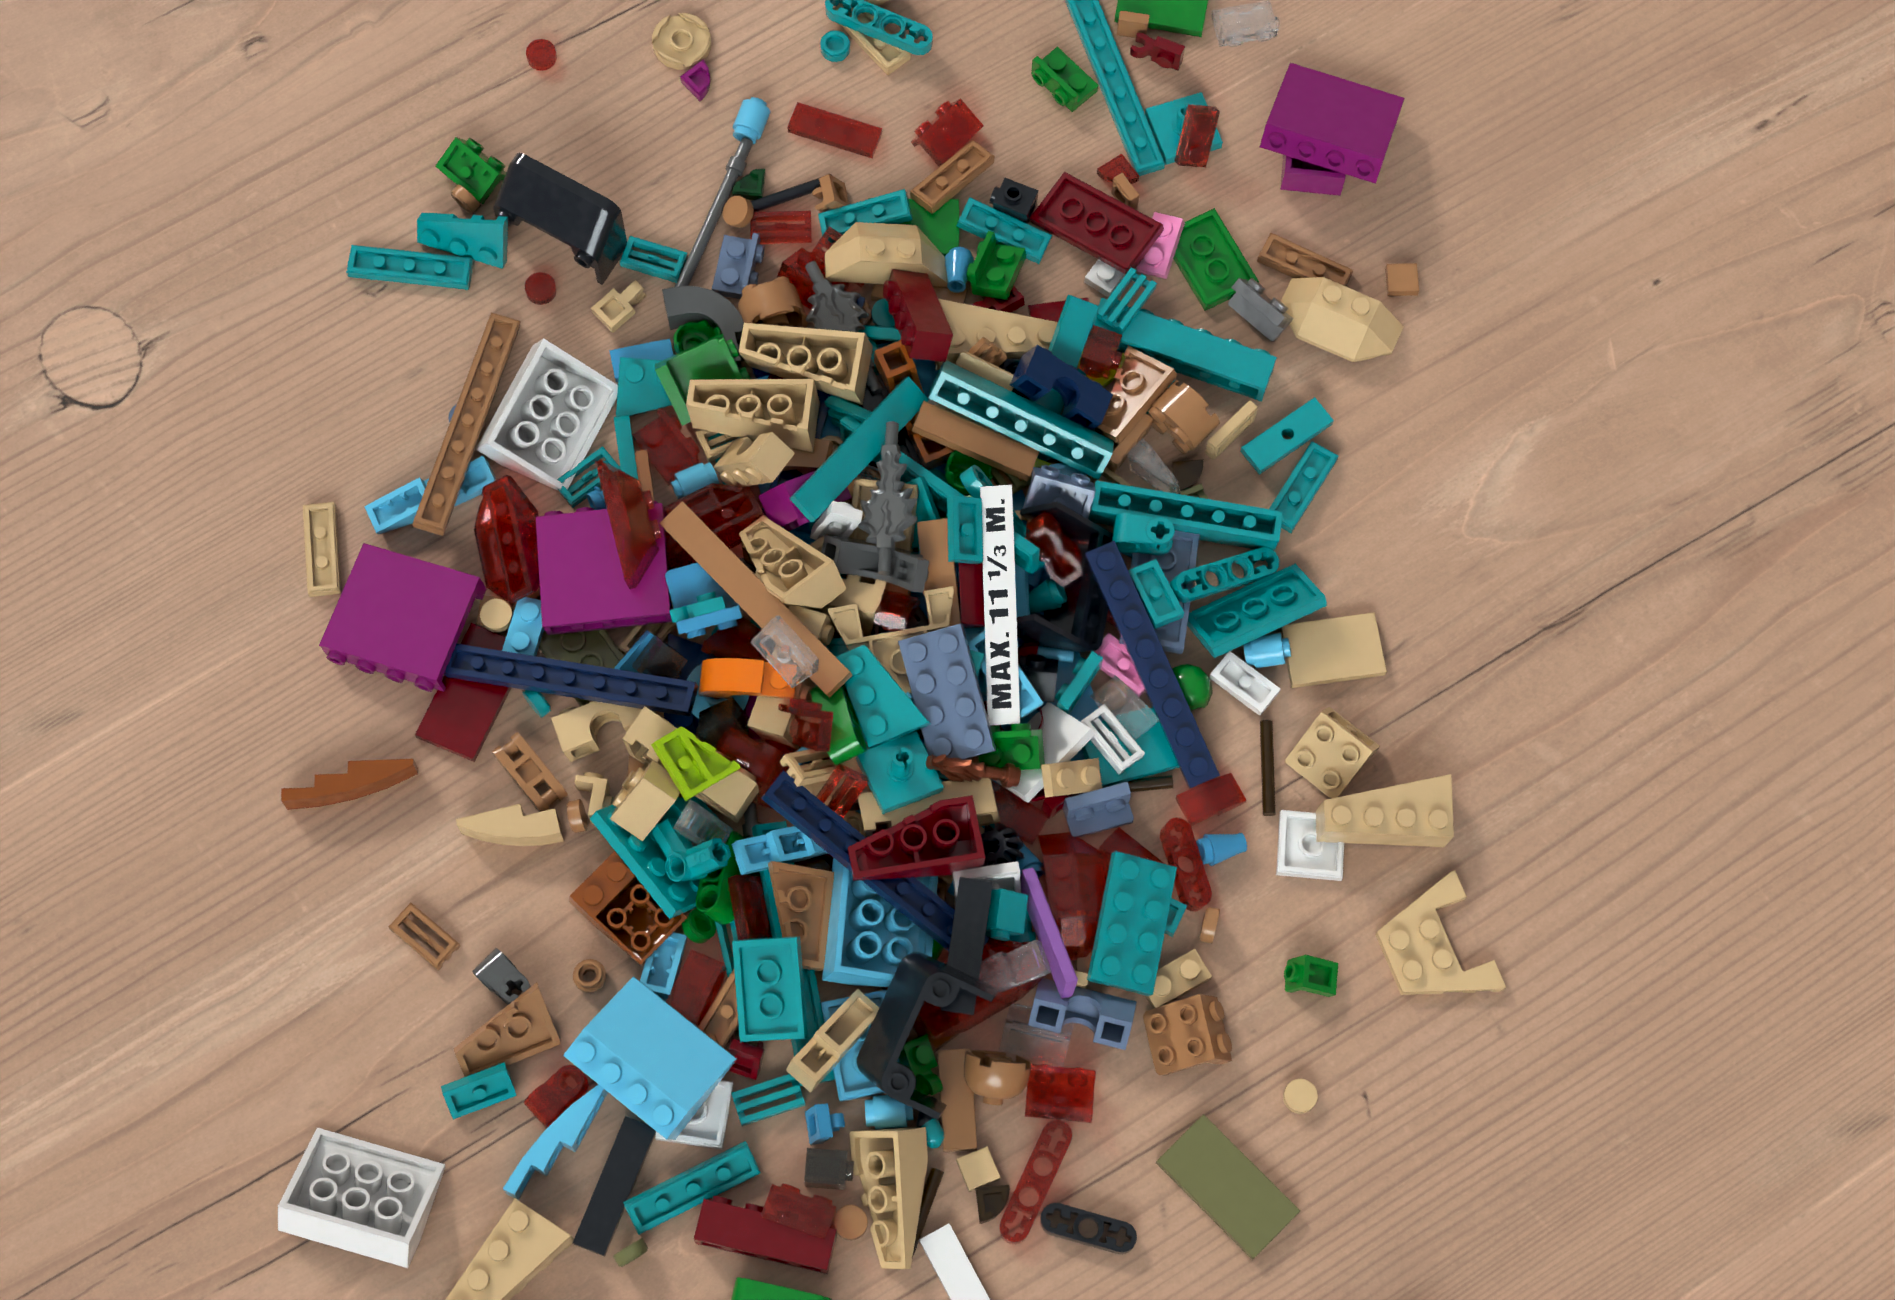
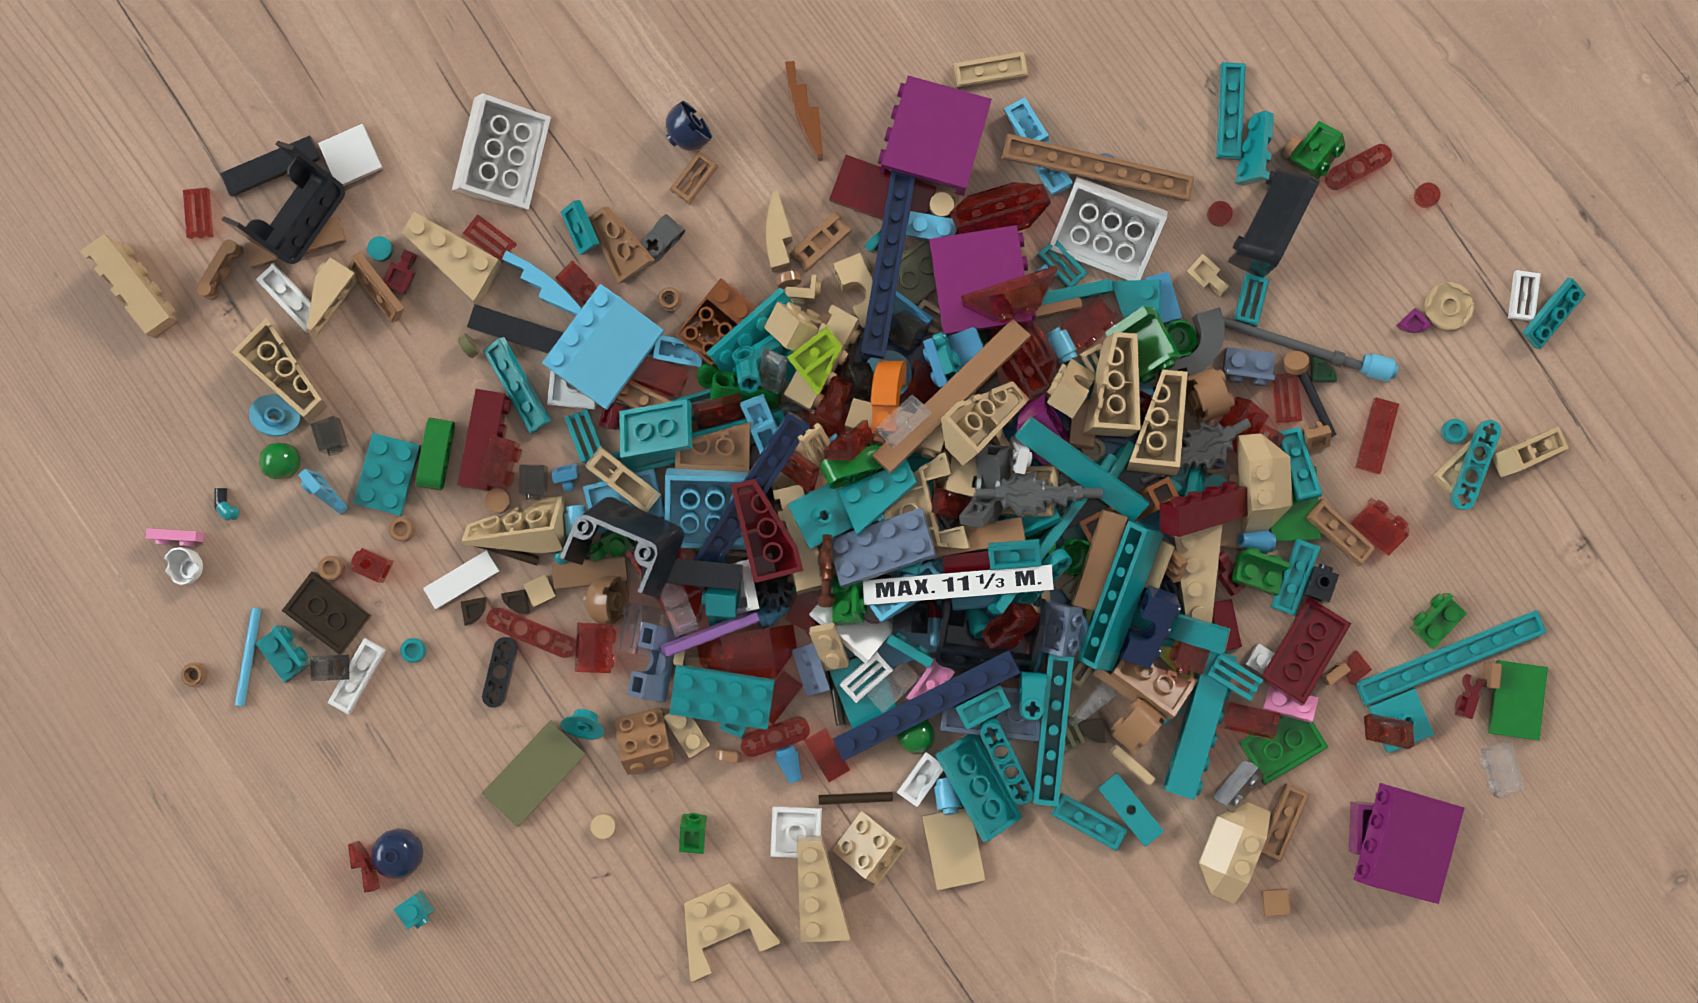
camera: 90 degrees right, 15 degrees up
none -> dark brown tile [461,597,487,626]
none -> clear red tile [463,214,517,264]
none -> teal piece [561,709,604,740]
none -> dark blue cylinder [666,100,712,151]
none -> clear red hinge [1224,702,1280,740]
none -> clear red beam [1325,144,1392,190]

